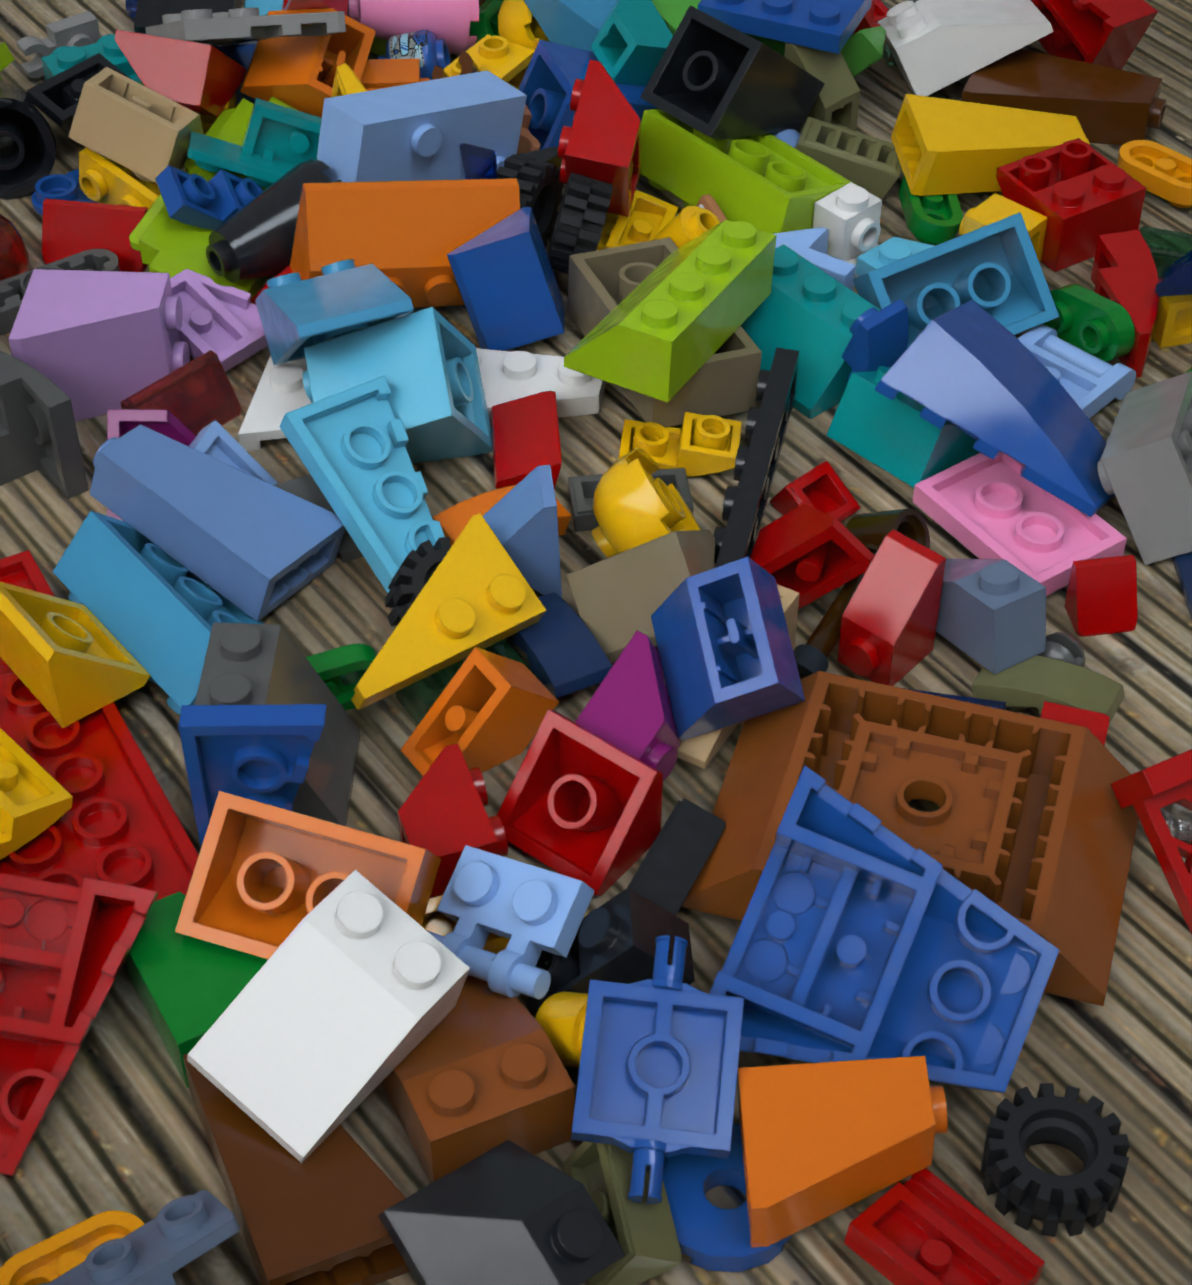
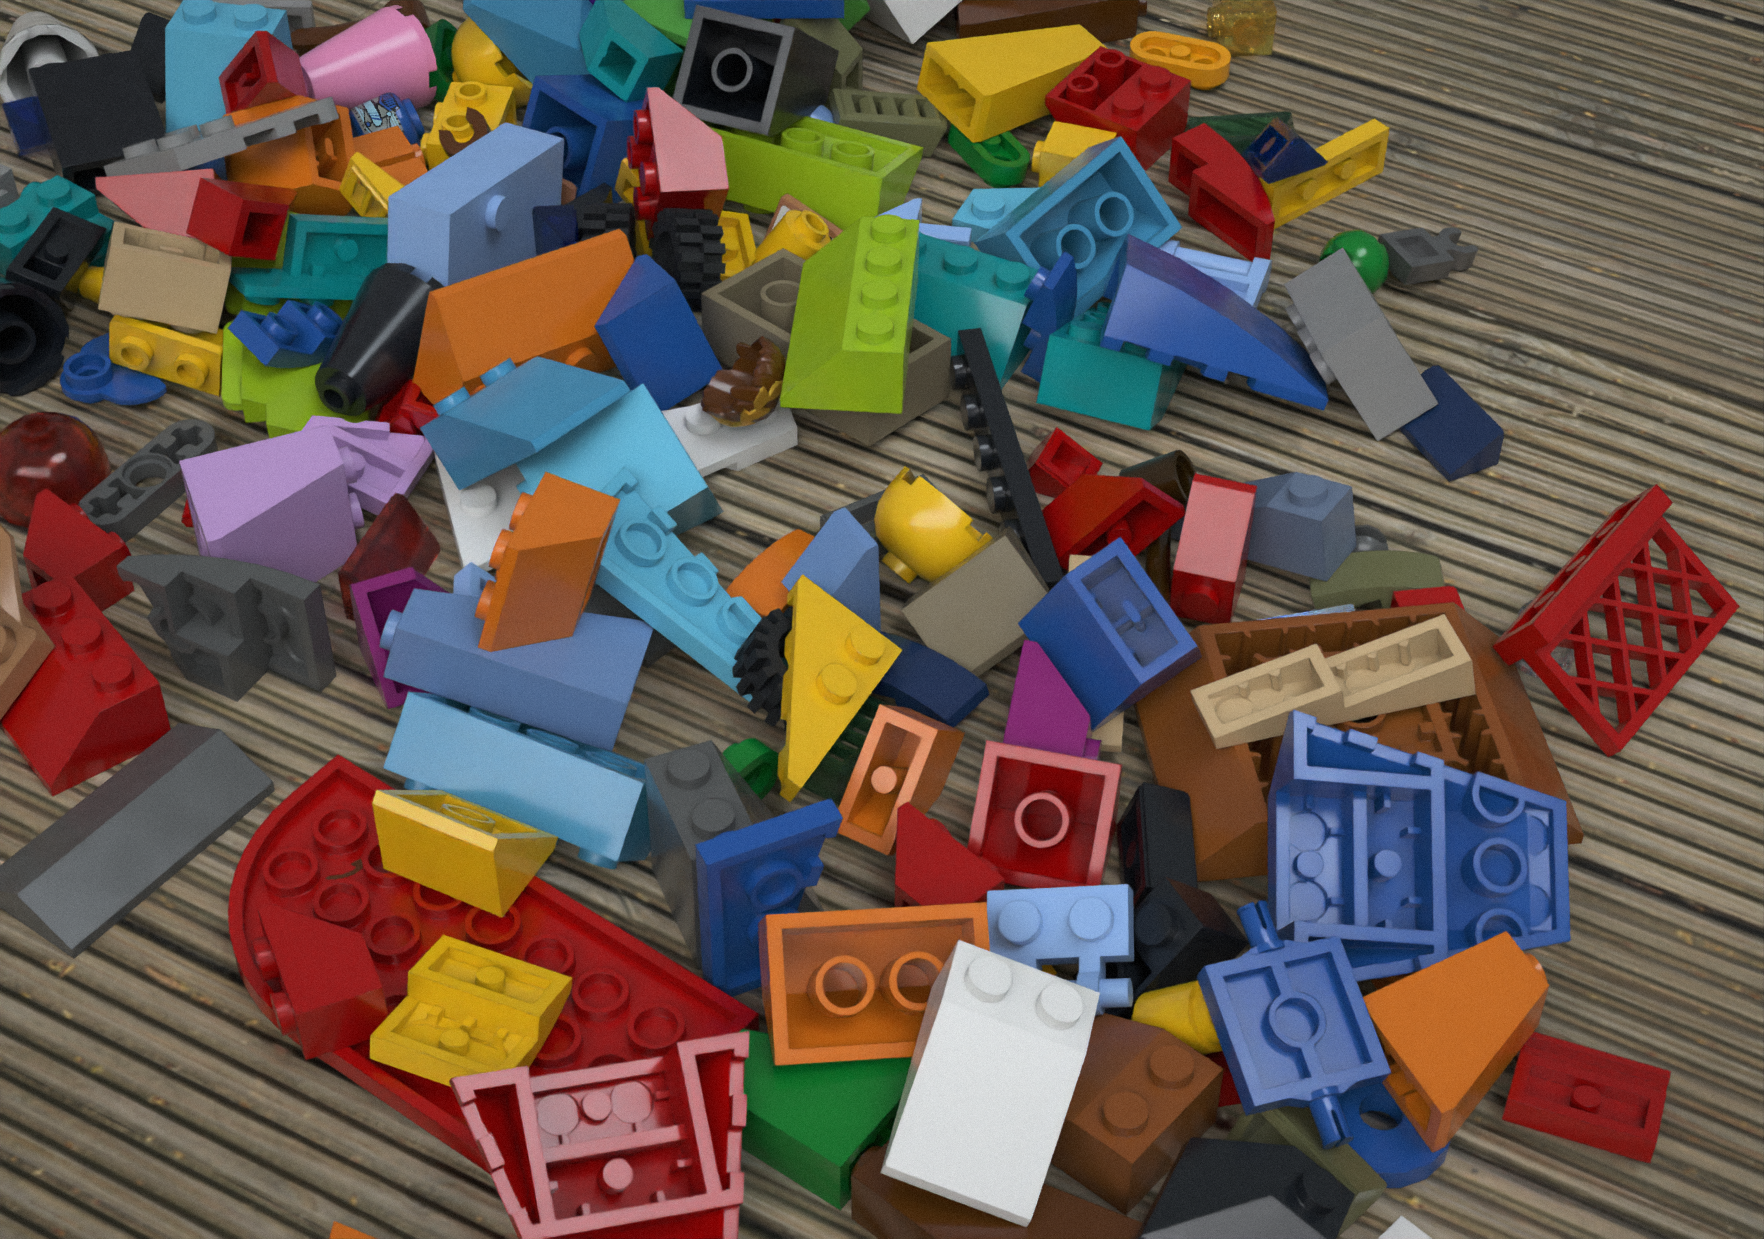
camera: 25 degrees left, 0 degrees up
red slope [42,198,148,272] -> none
red slope [490,391,562,489] -> none
yellow slope [617,412,742,477] -> none
white brick [813,182,882,274] -> none
bright pink plate [913,452,1127,596] -> none
black tyre [981,1083,1129,1237] -> none
green plate [1043,284,1135,362] -> none
red slope [1064,555,1138,637] -> none
none -> red slope [186,177,298,261]
none -> orange slope [475,472,621,652]
none -> reddish brown hair [701,336,786,427]
none -> tan slope [1190,614,1476,749]

